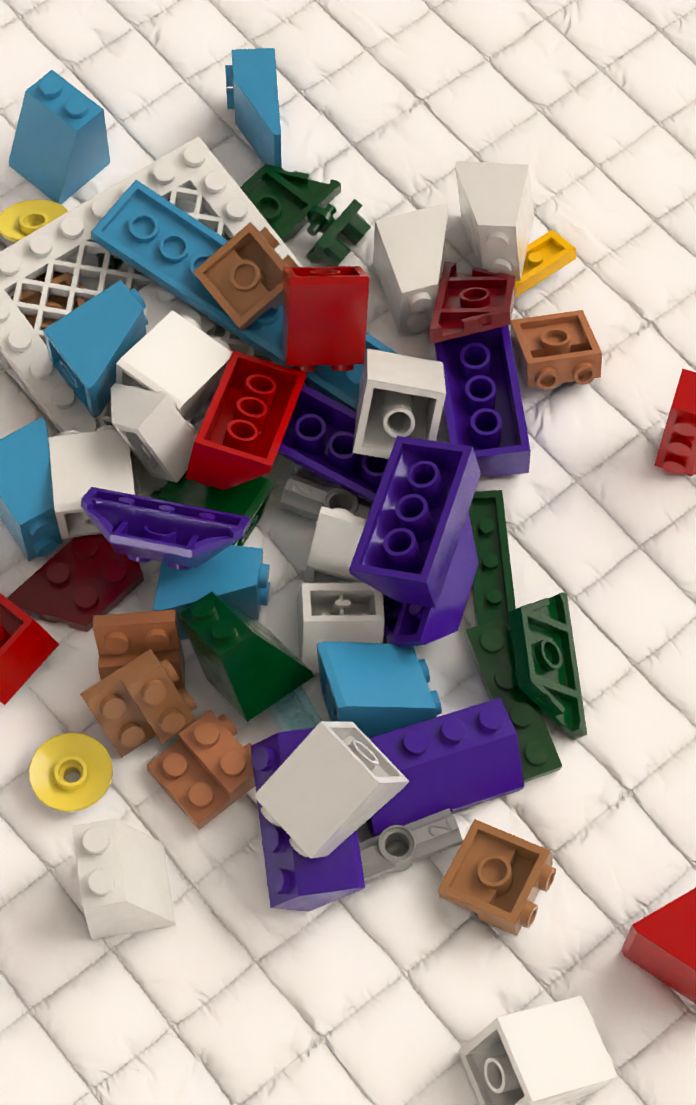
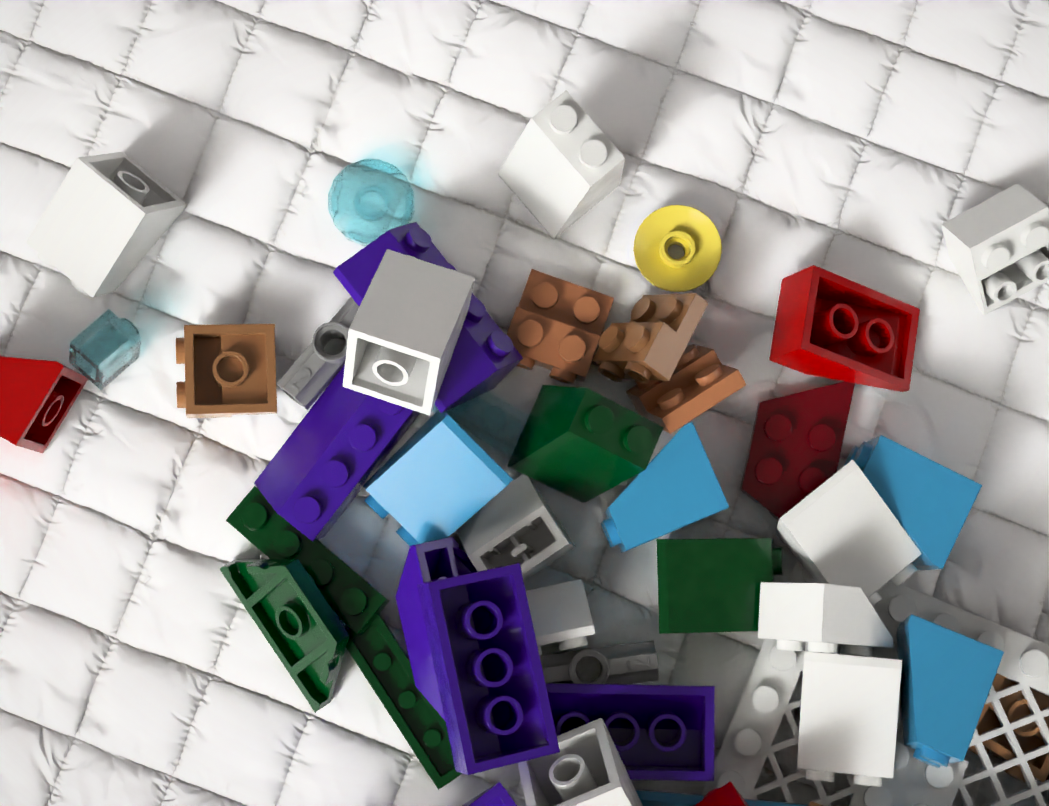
camera: 155 degrees right, 20 degrees up
dark purple wedge [81,487,251,570] -> none
red slope [186,350,307,490] -> none
none -> clear light blue brick [69,309,142,390]
none -> clear light blue tile [328,159,415,247]

